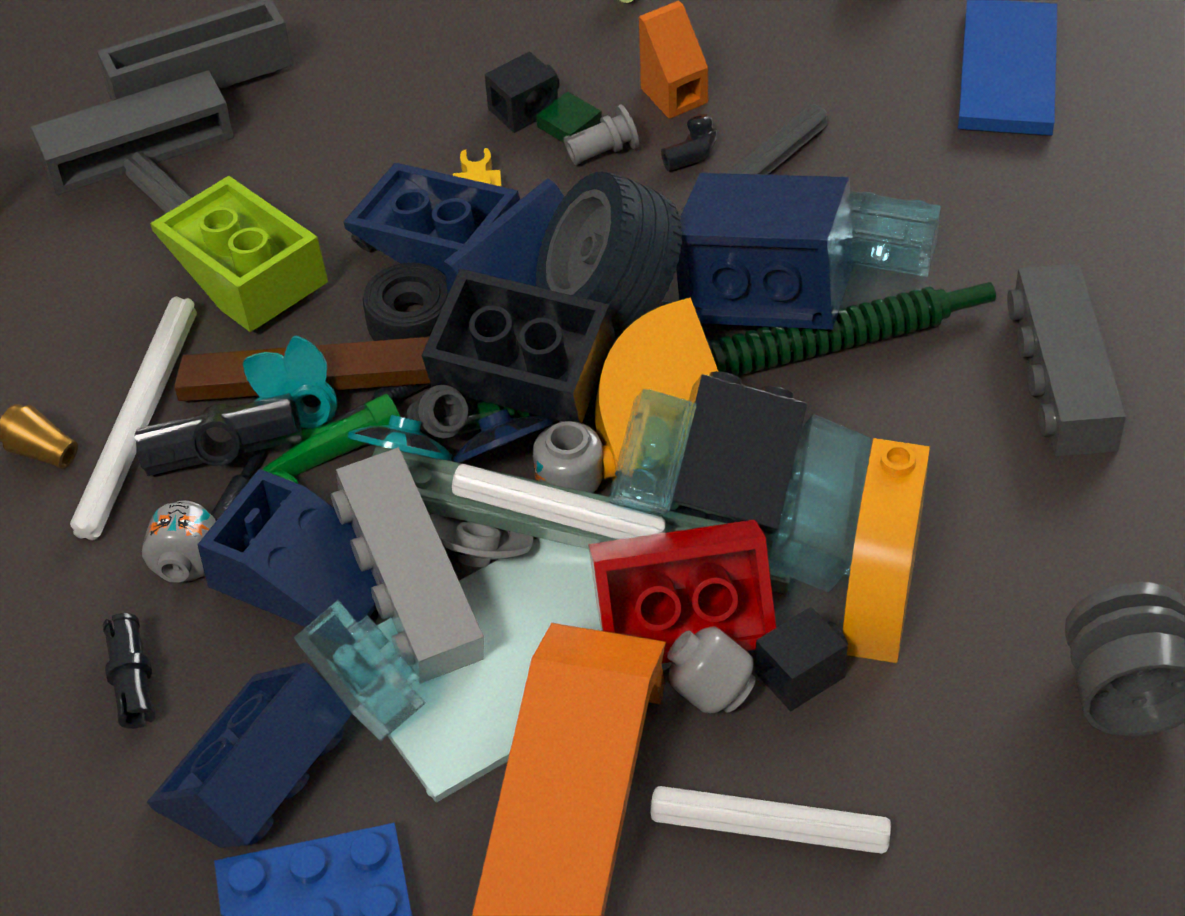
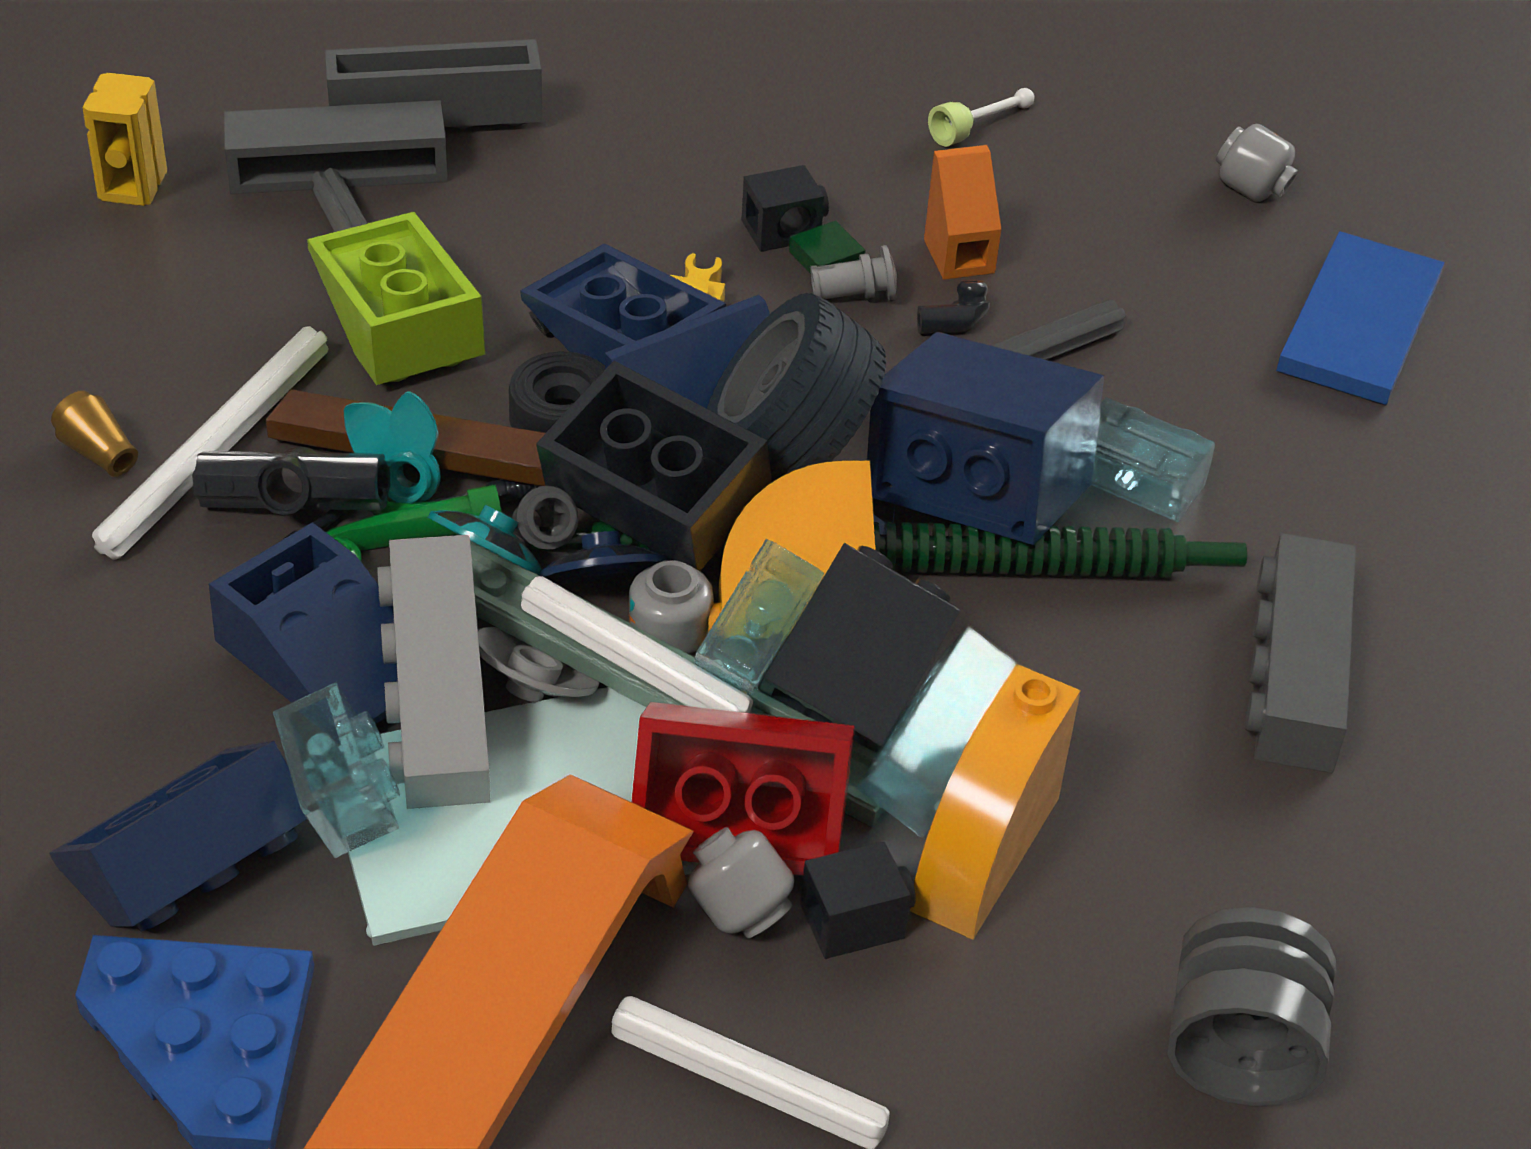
camera: 10 degrees right, 5 degrees down
black pin [102,613,156,729] -> none
light grey head [142,500,216,582] -> none

